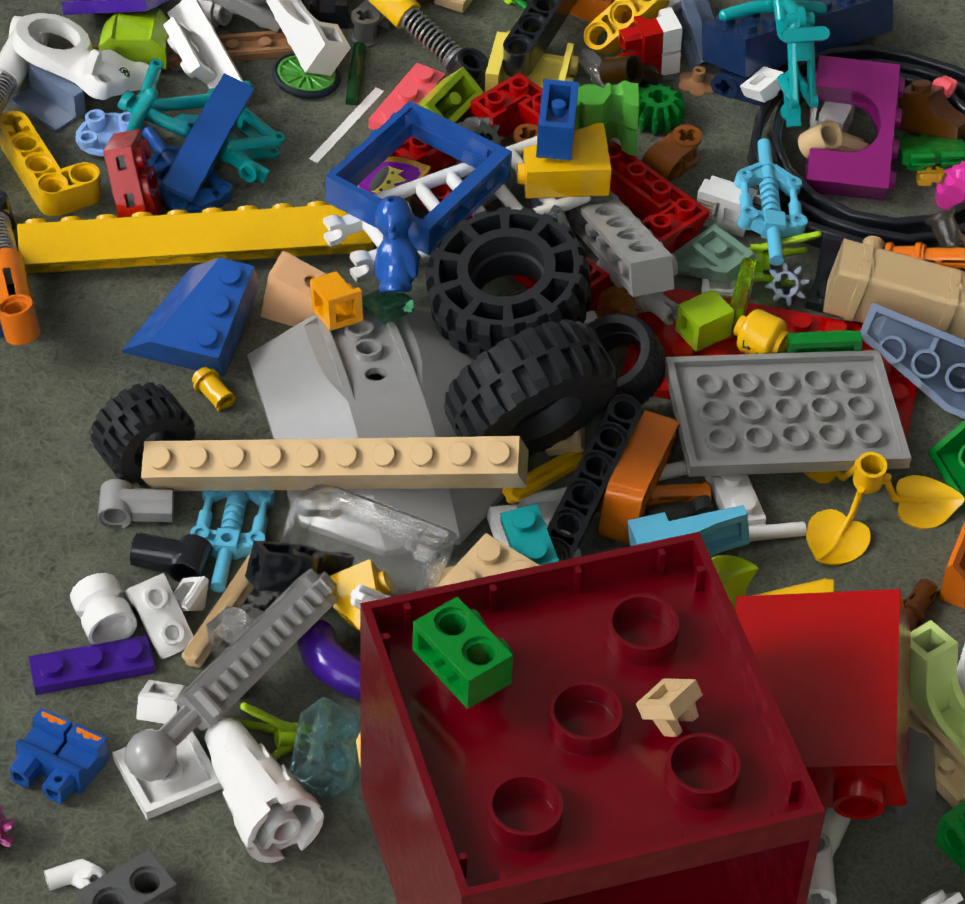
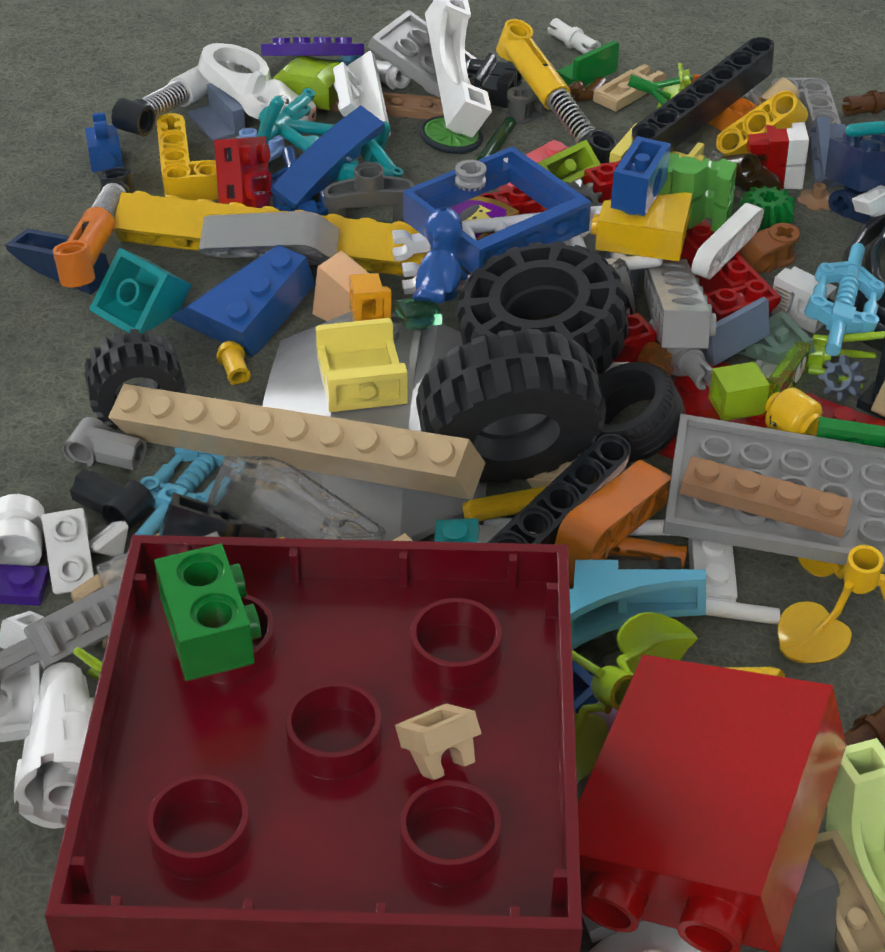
camera: 20 degrees right, 5 degrees down
none -> teal slope [89,247,192,334]
none -> light grey beam [199,211,340,265]
none -> light yellow panel [316,318,408,412]
none -> dark grey connector [323,162,415,224]
none -> light grey bush [455,160,486,191]
none -> medium nougat plate [679,456,853,538]
none -> white beam [691,203,764,280]
none -> sand blue panel [699,297,770,366]

